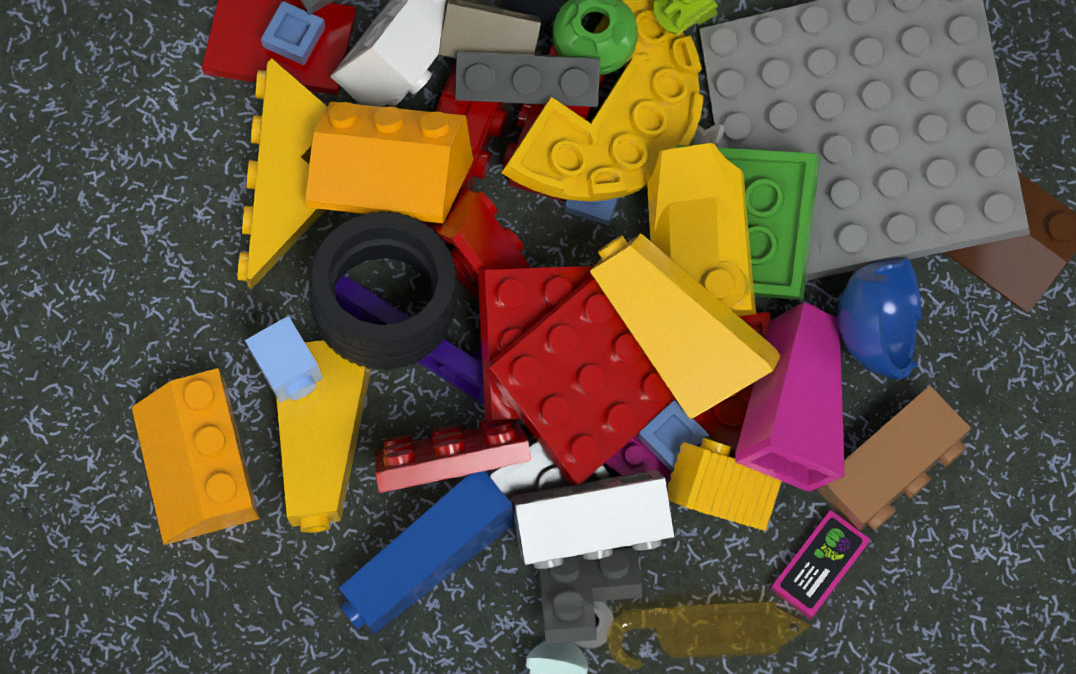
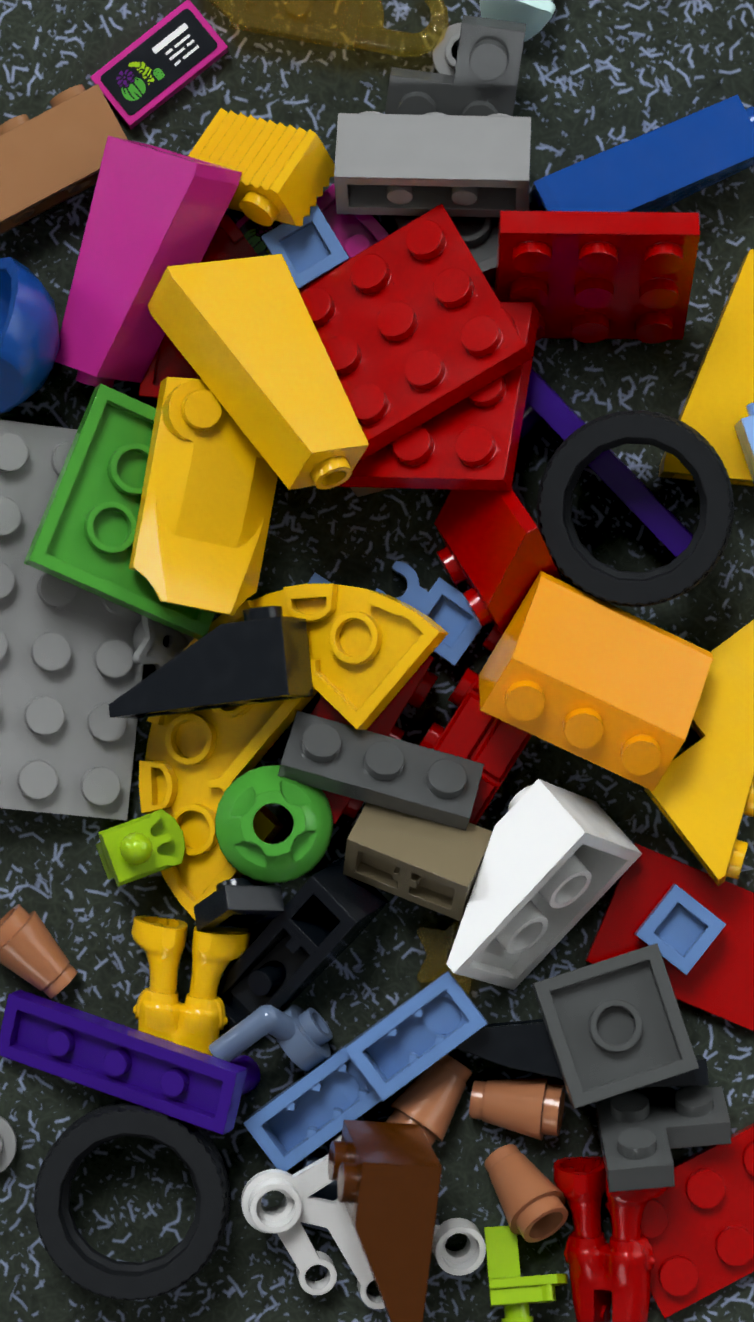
camera: 170 degrees left, 15 degrees up
none -> black slope [109,606,314,719]
none -> medium blue plate [375,561,482,666]

